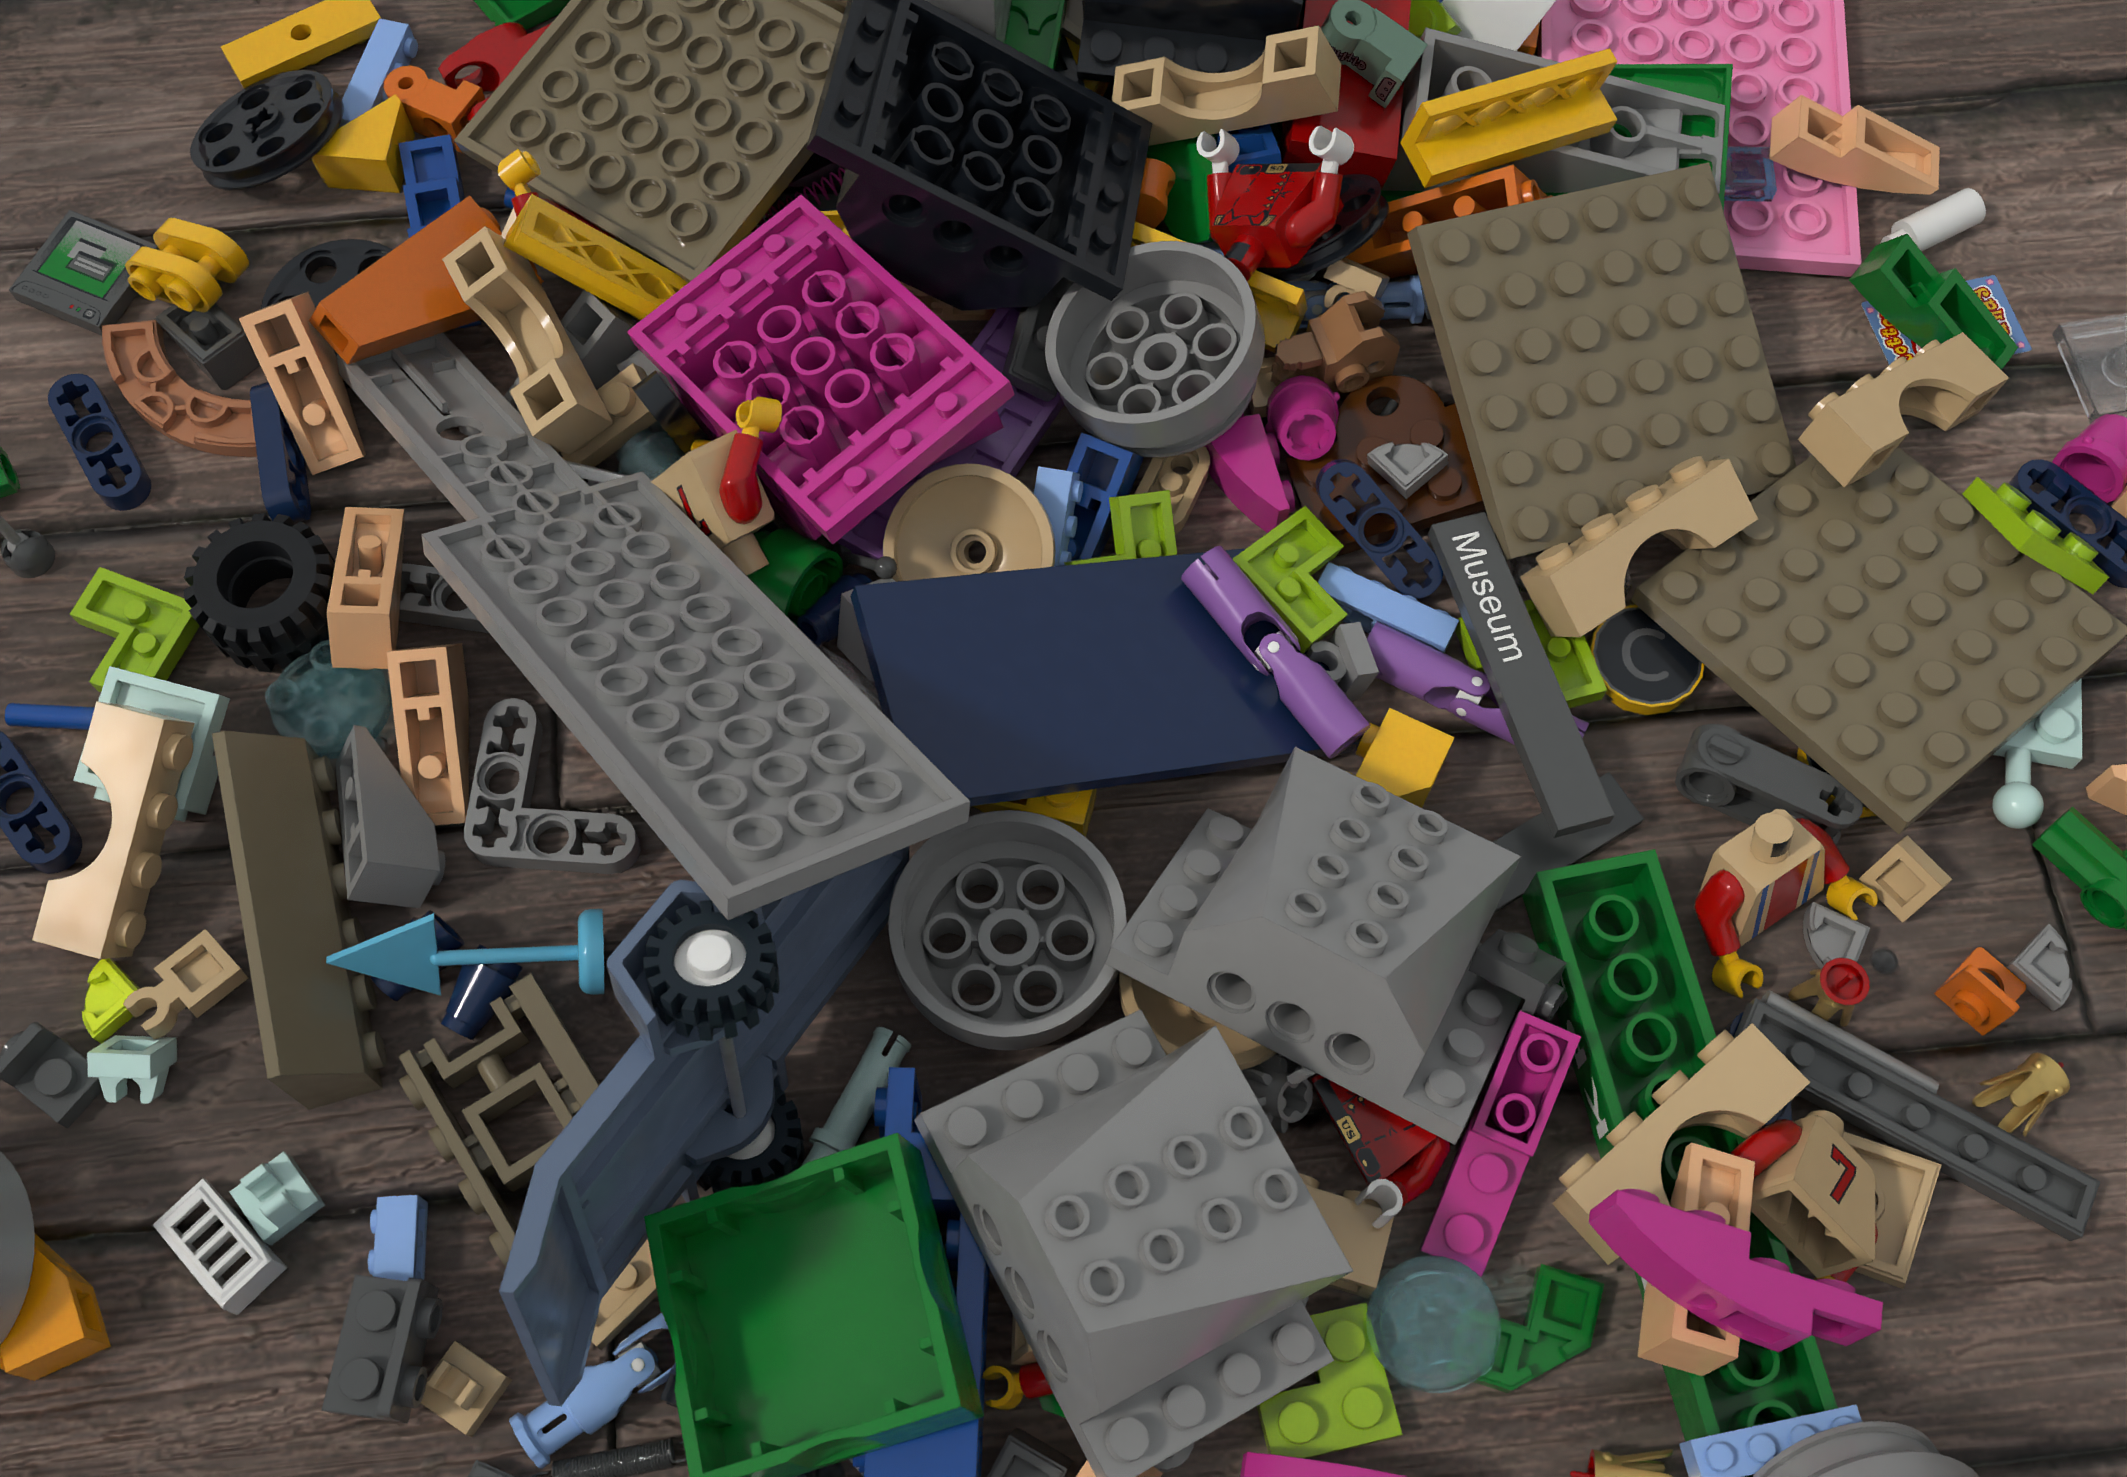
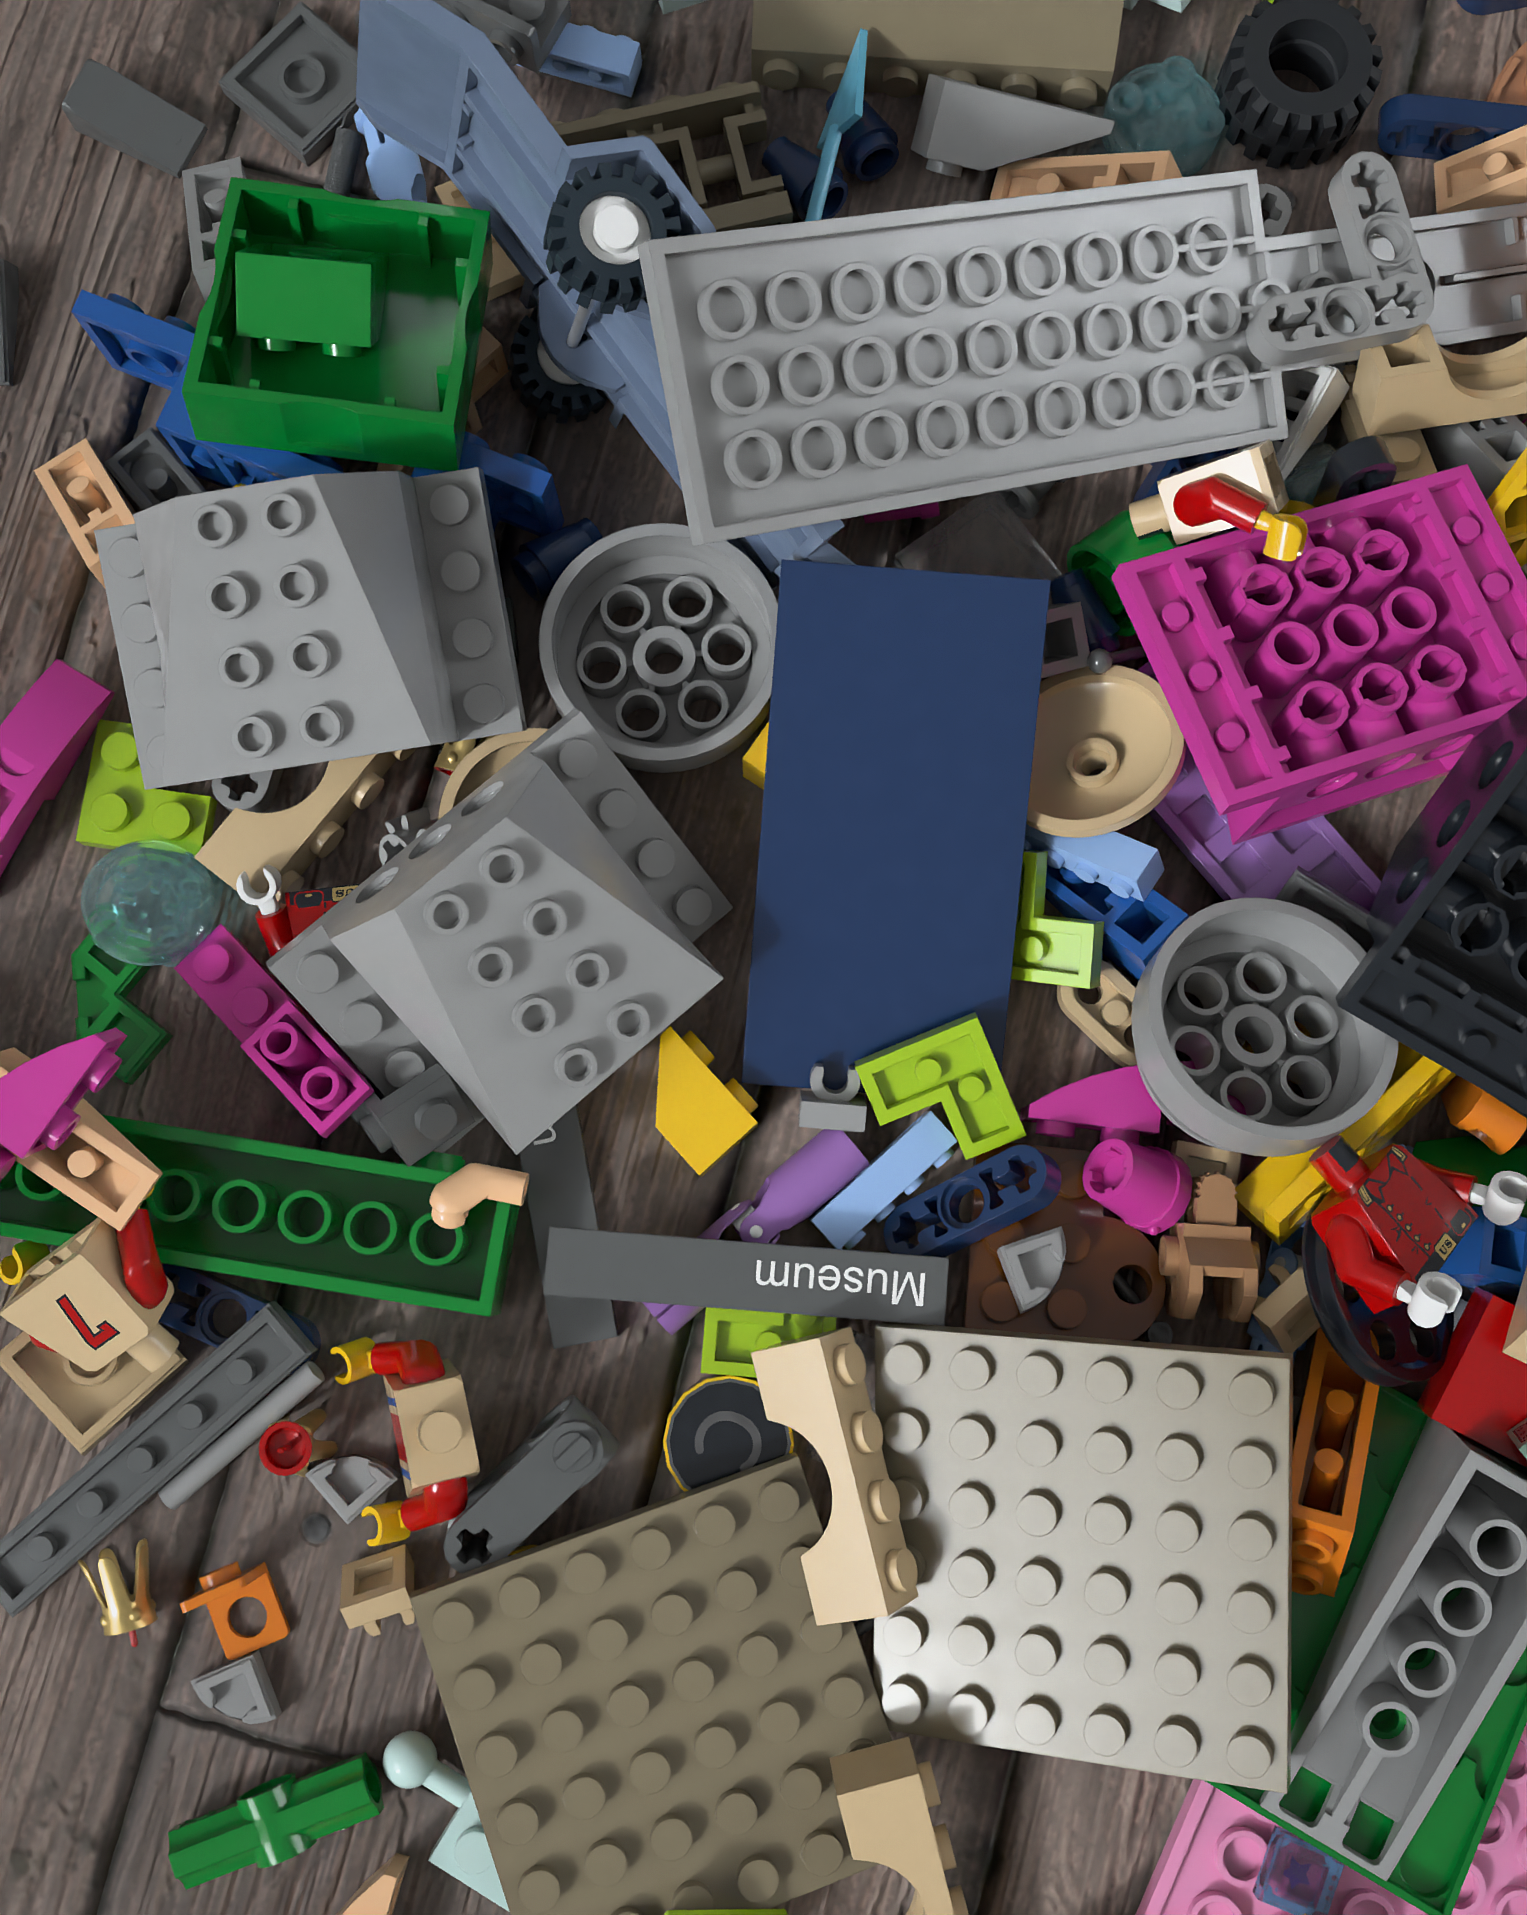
camera: 110 degrees right, 15 degrees up
light nougat slope [327,507,405,670] -> none
light aqua pin [801,1027,911,1166] -> none
medium lavender piece [1181,545,1371,759] -> none
yellow fence [1400,48,1618,188] -> none
tan arch [1552,1023,1810,1265] -> none
none -> green slope [235,241,389,357]
none -> light nougat arm [429,1163,529,1229]
none -> dark blue cone [510,518,603,601]
none -> light grey beam [1246,151,1435,365]

